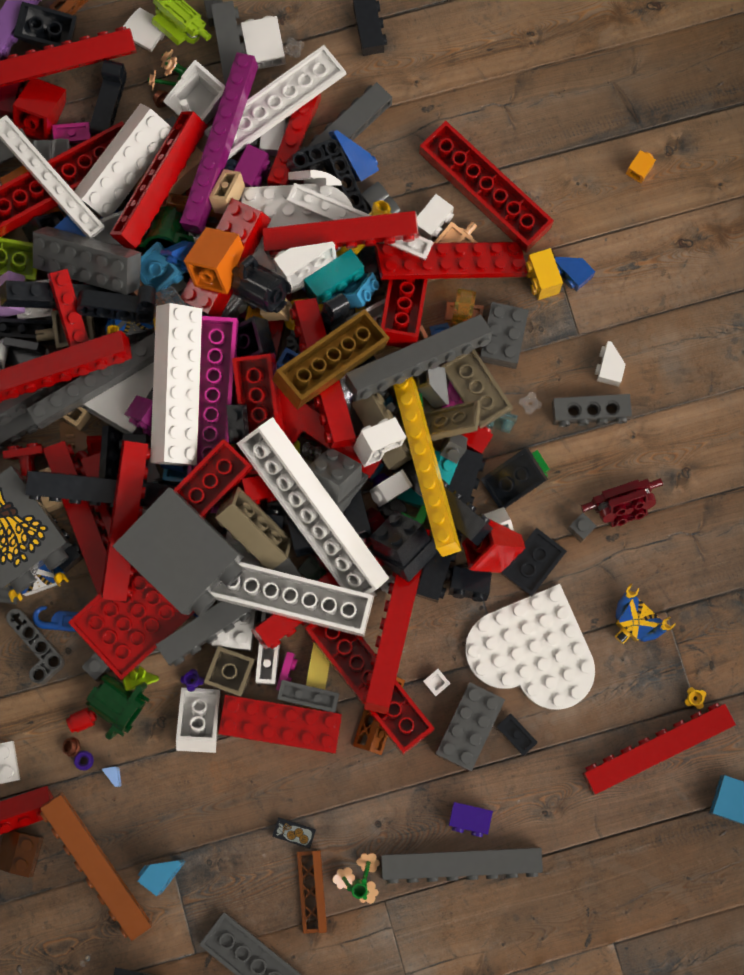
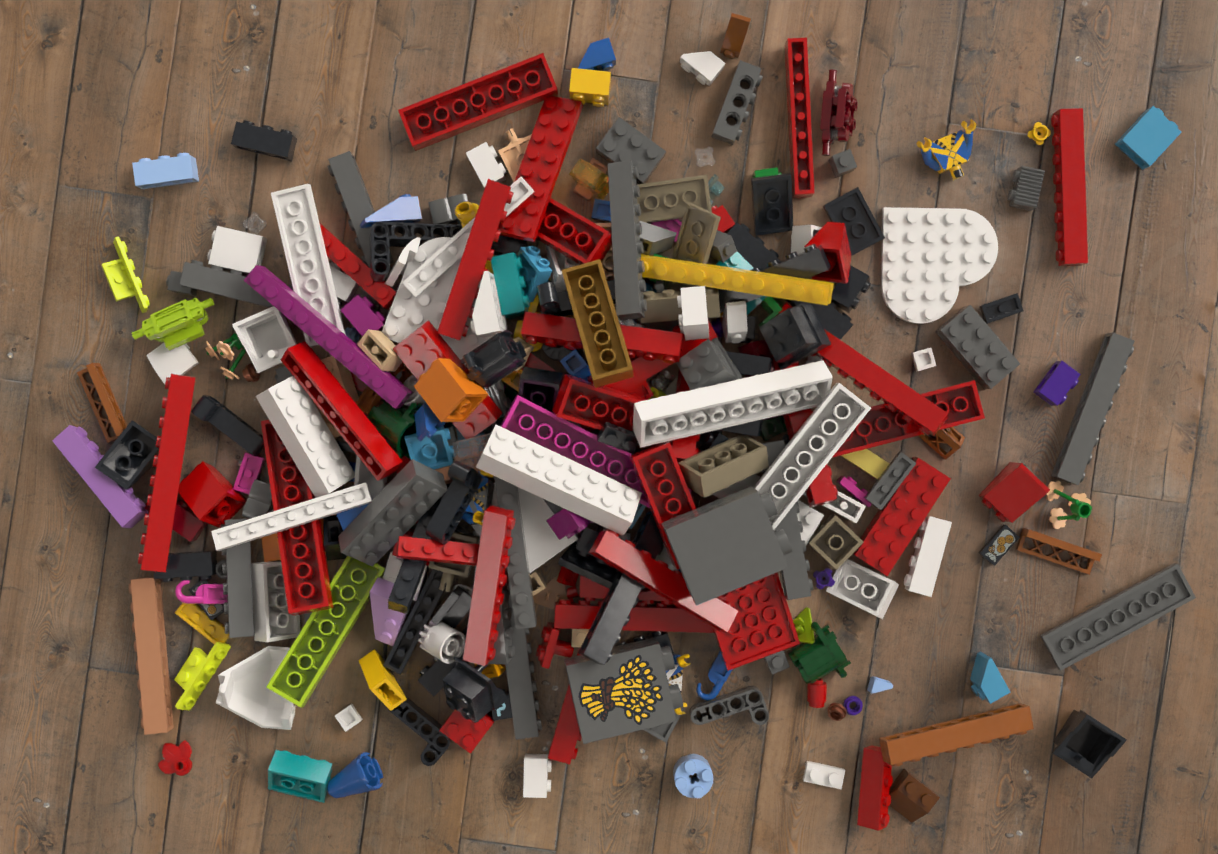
camera: 65 degrees left, 10 degrees up
none -> dark orange slope [720,13,751,59]
none -> red brick [784,37,815,198]
none -> white brick [904,516,952,597]
none -> red slope [979,462,1050,523]
none -> dark grey brick [1007,166,1045,211]

